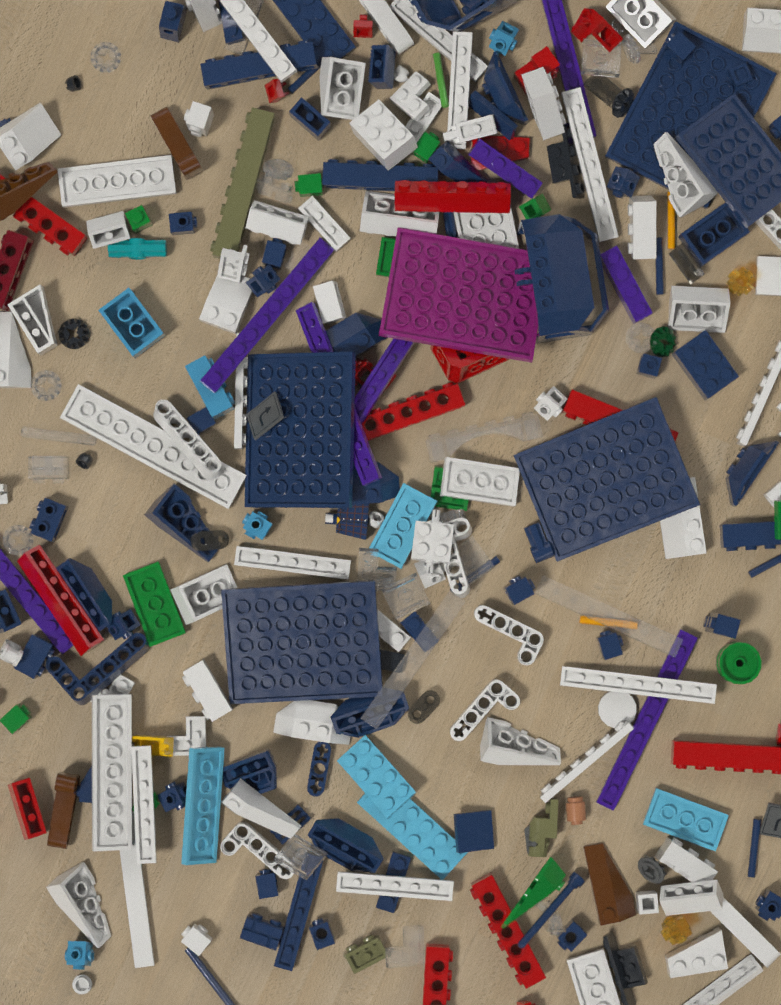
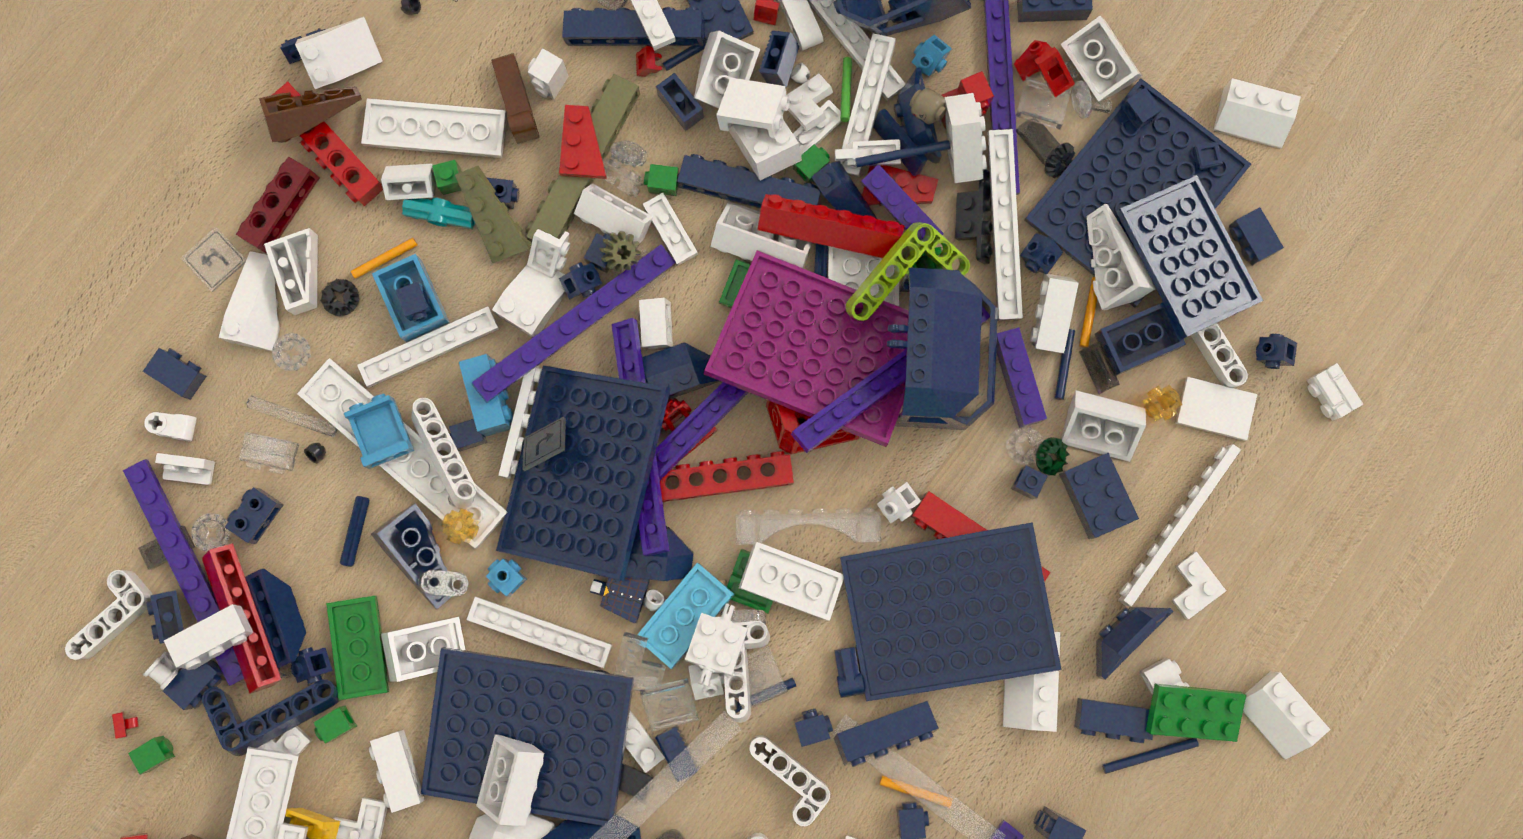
camera: 15 degrees right, 5 degrees down
none -> white wedge [164,604,254,670]
none -> green brick [313,705,357,744]
none -> dark blue axle [340,496,370,567]
none -> dark azure panel [344,394,414,469]
none -> light orange bar [351,238,418,279]
none -> white plate [357,307,499,388]
none -> dark blue brick [396,282,433,322]
none -> clear yellow brick [441,508,479,545]
none -> olive wing [455,166,532,263]
none -> white slope [476,735,544,826]
none -> red wing [559,105,607,179]
none -> olive gear [600,231,641,272]
none -> white panel [717,78,790,138]
none -> dark purple plate [791,306,990,453]
none -> dark blue brick [834,701,939,767]
none -> lime beam [846,222,970,321]
none -> dark blue bar [855,140,950,168]
none -> dark tan head [910,88,947,124]

